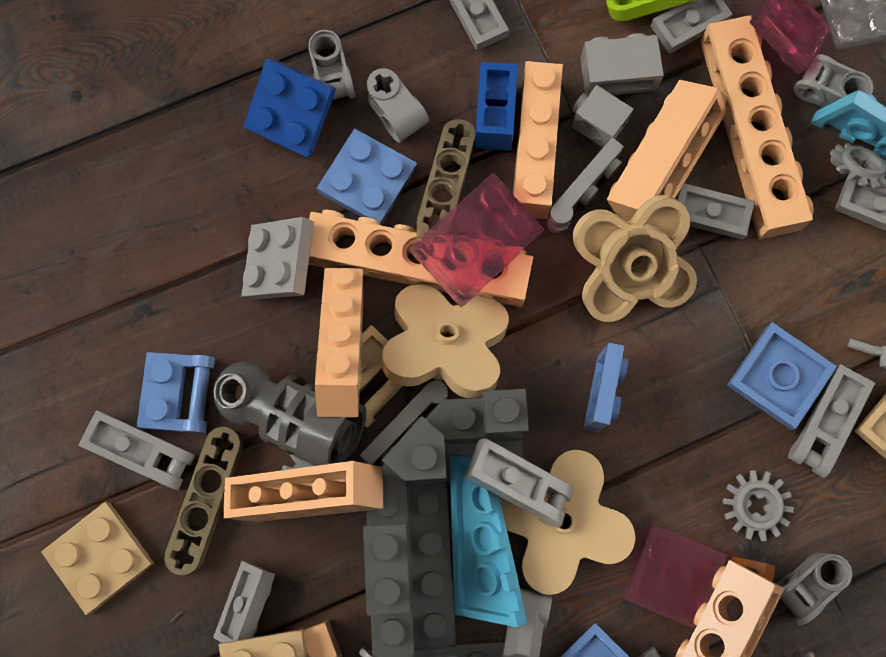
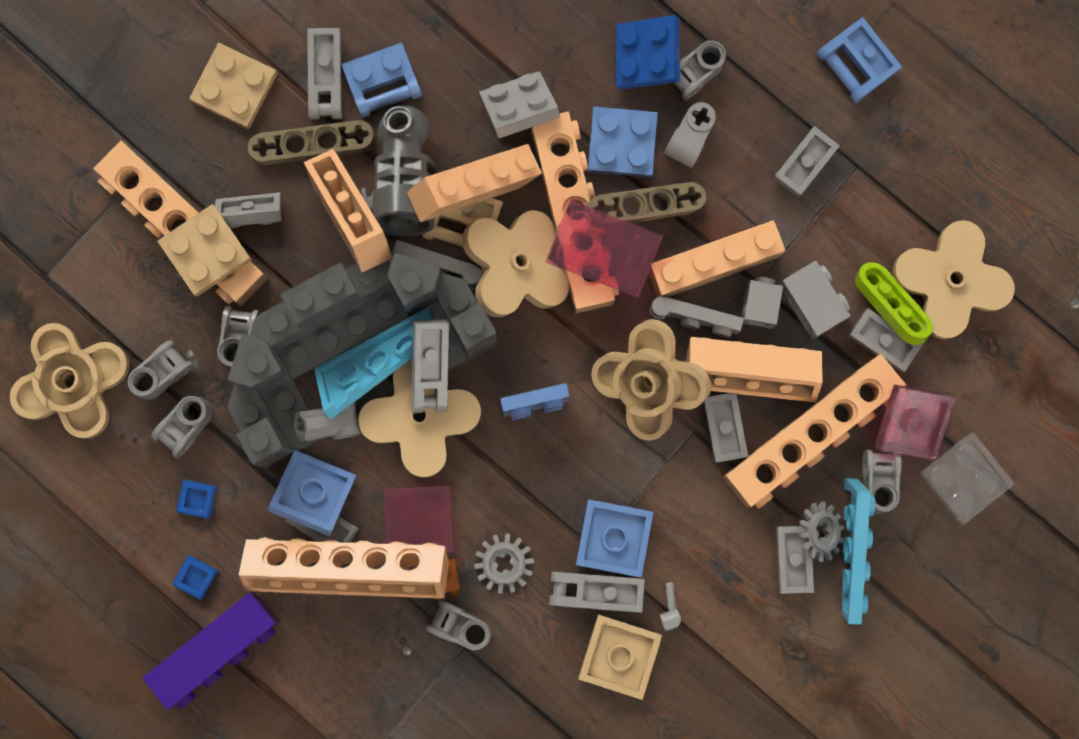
camera: 55 degrees right, 5 degrees up
blue brick [475,62,518,151] -> none

